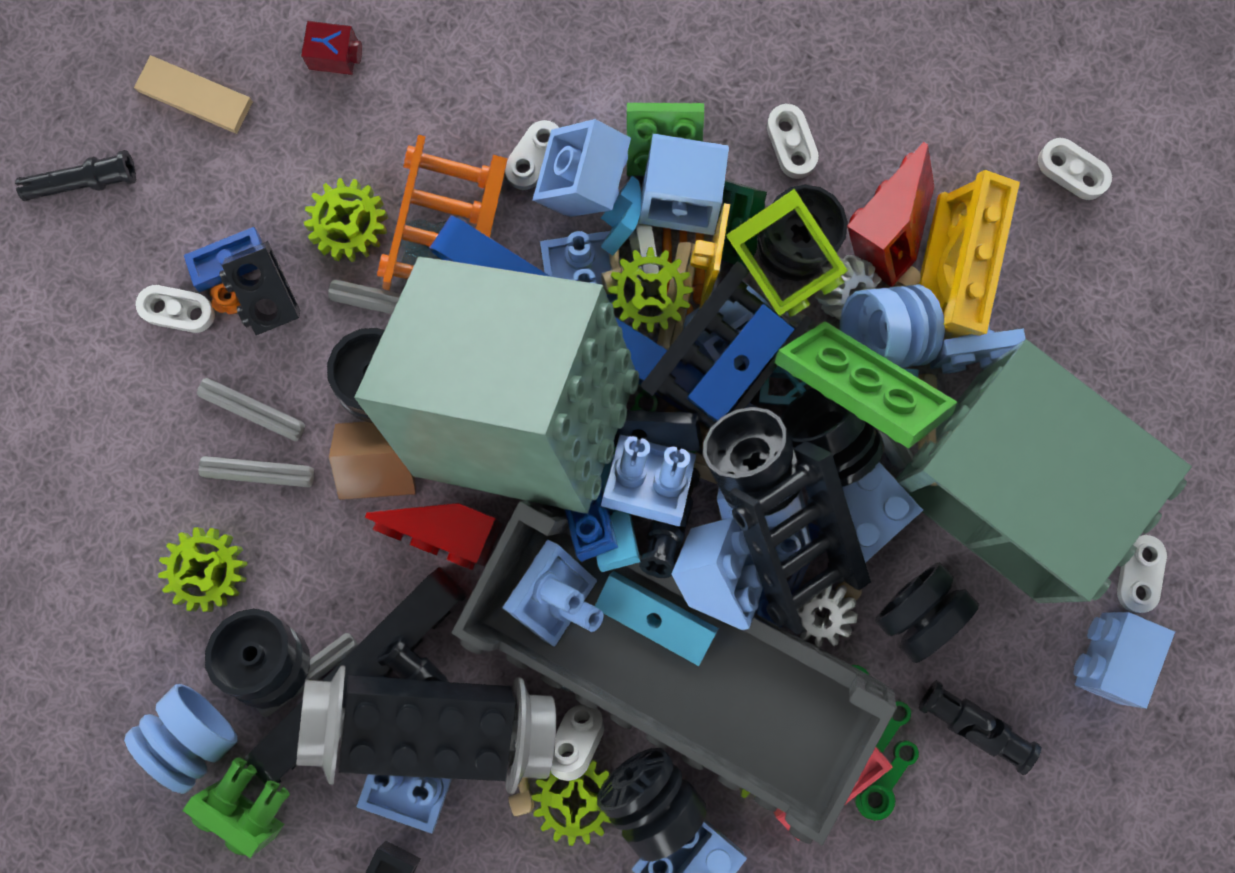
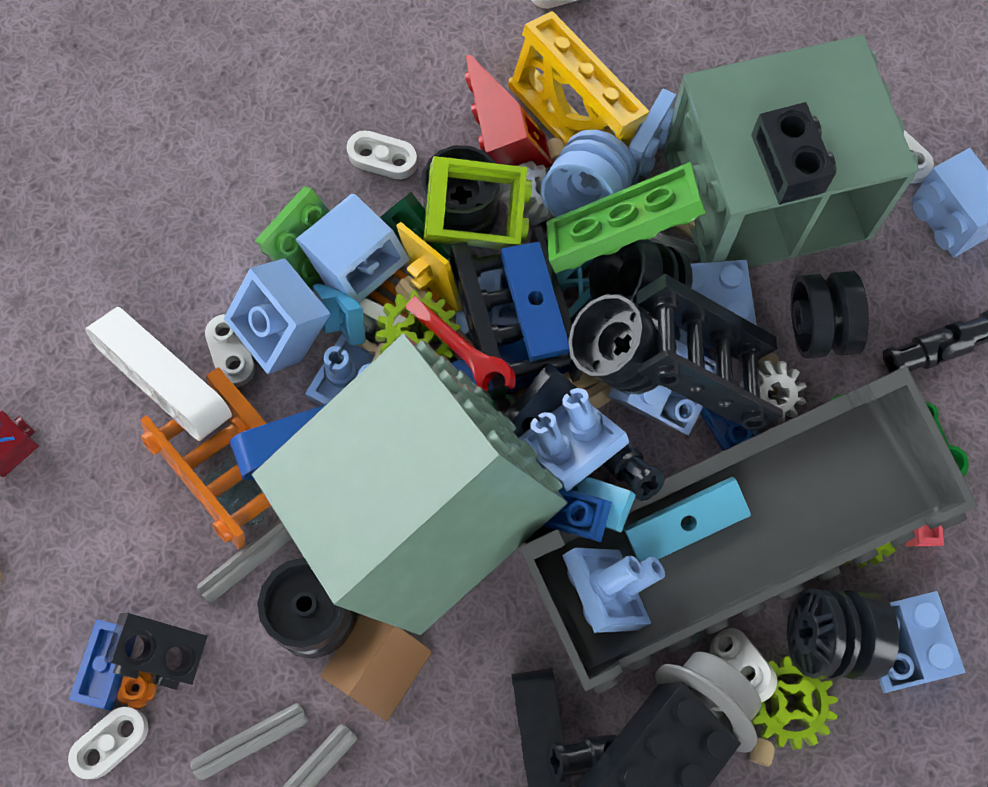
camera: 55 degrees left, 10 degrees down
lime gear [304,178,388,262] -> none
red slope [365,503,502,570] -> none
light blue slope [672,517,763,630] -> none
none -> white beam [85,307,232,441]
none -> red piece [405,295,516,391]
none -> black brick [751,102,837,205]

